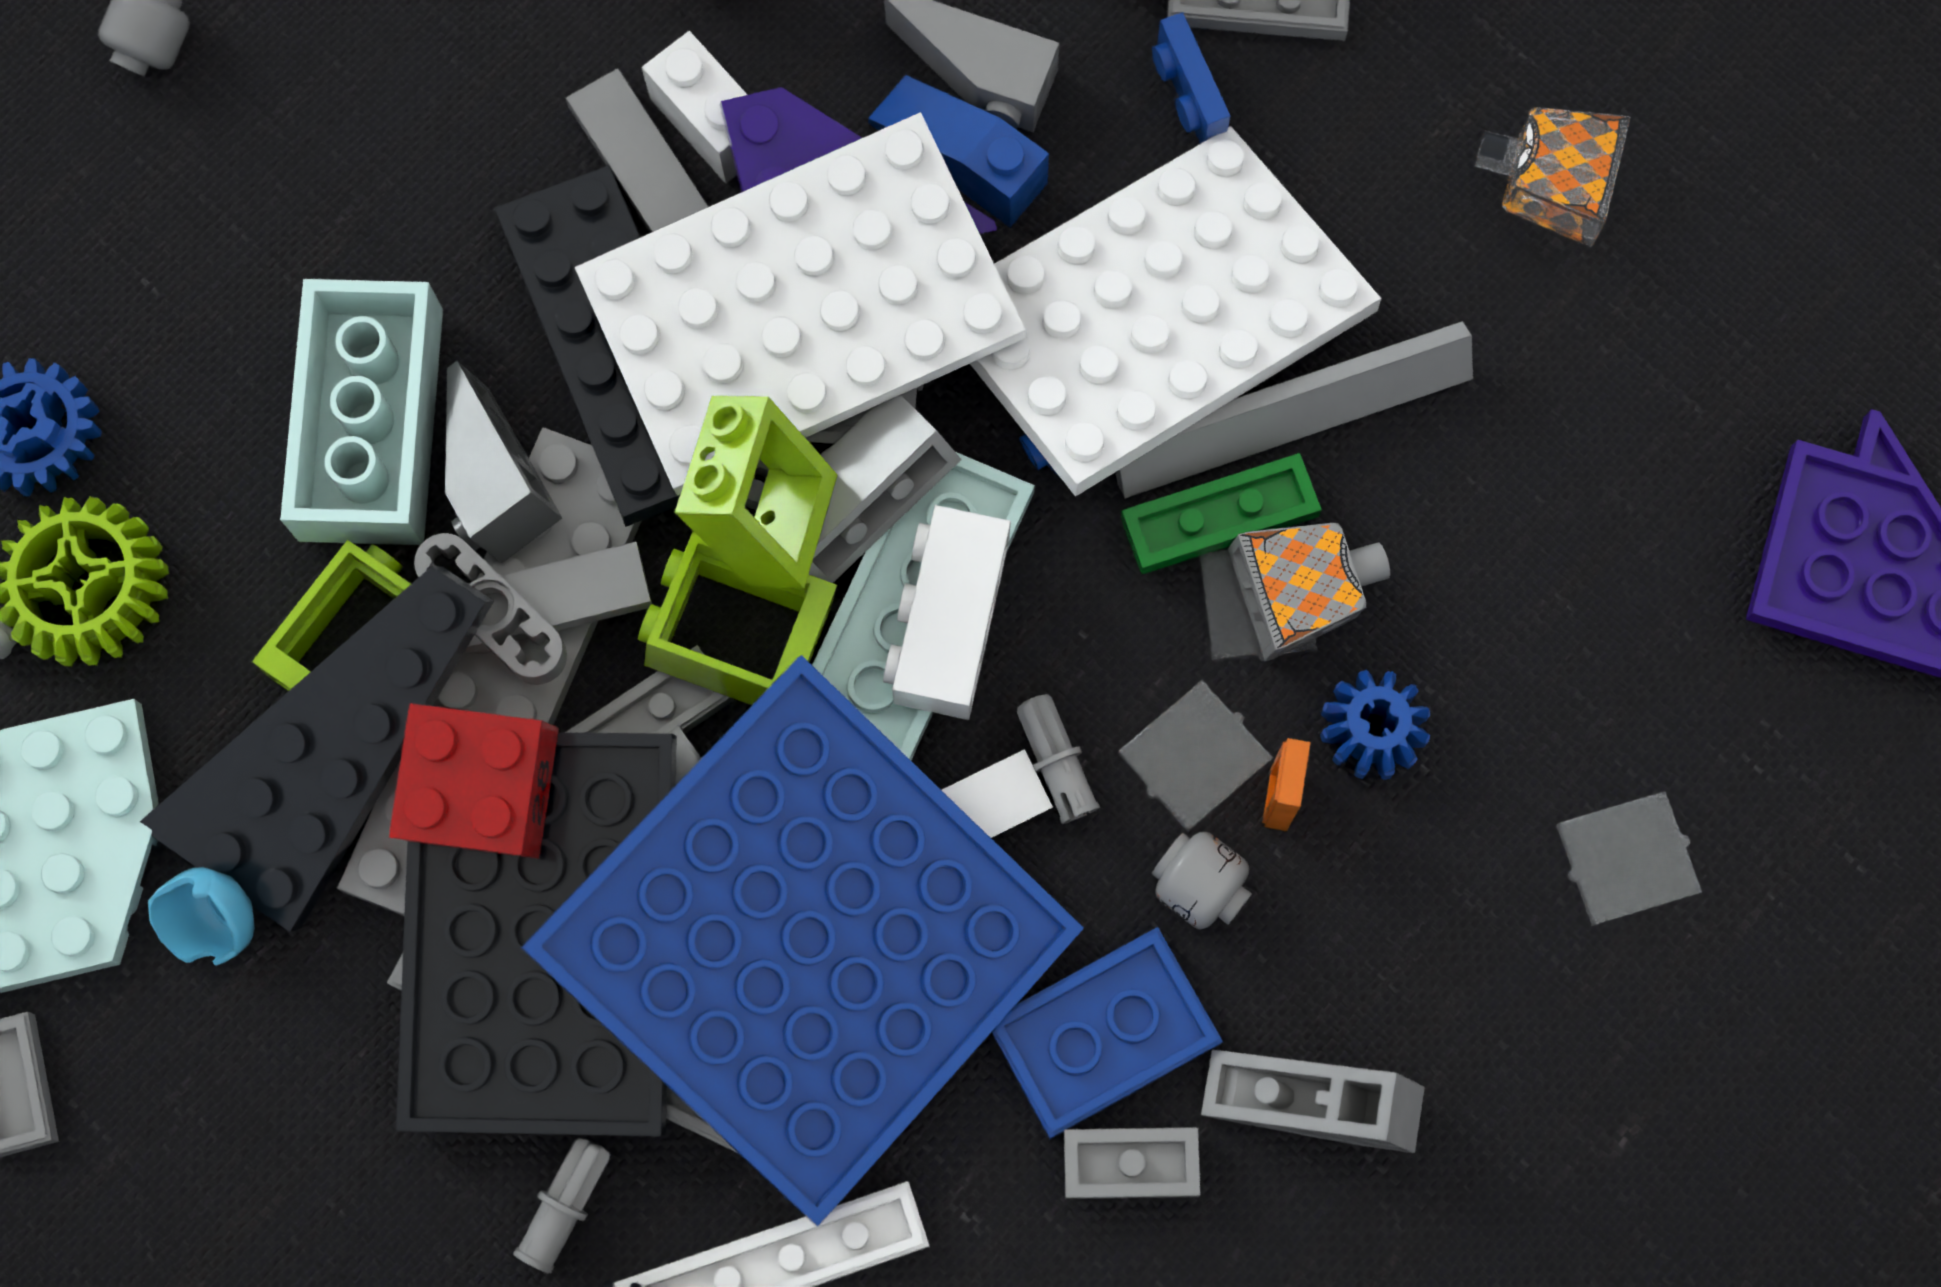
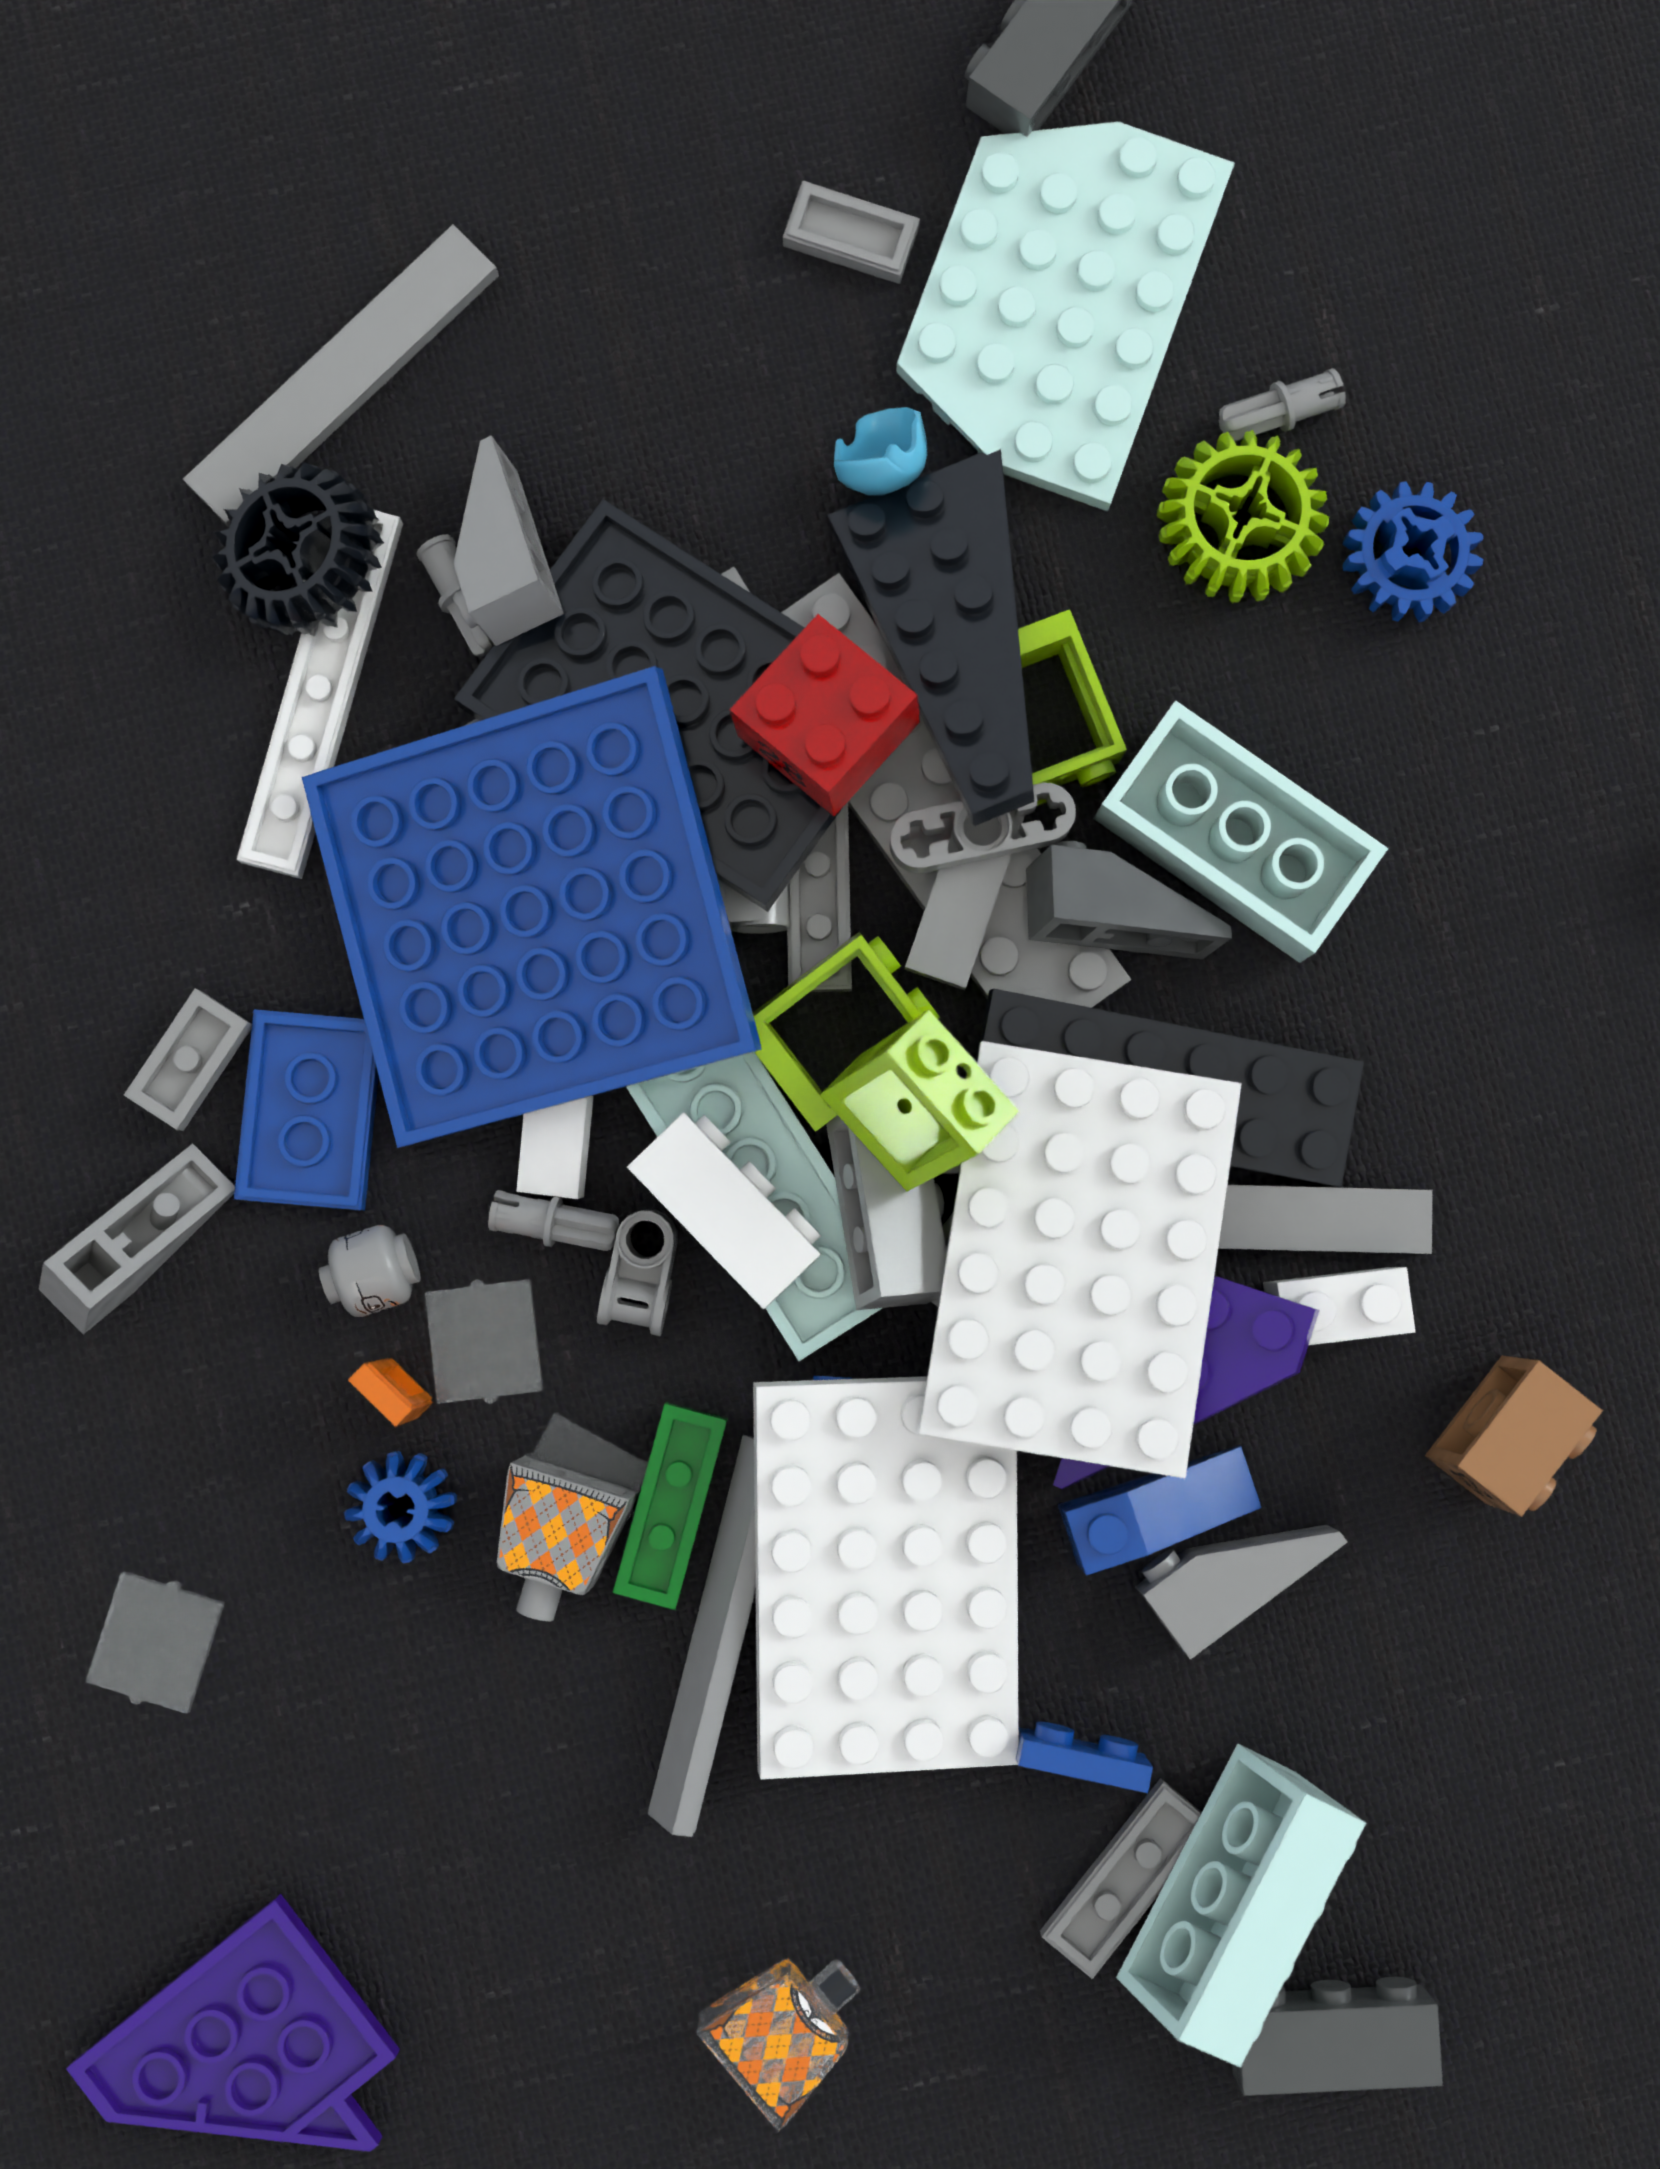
camera: 120 degrees right, 10 degrees up
none -> light grey slope [453,436,564,646]
none -> light grey piece [597,1210,678,1336]

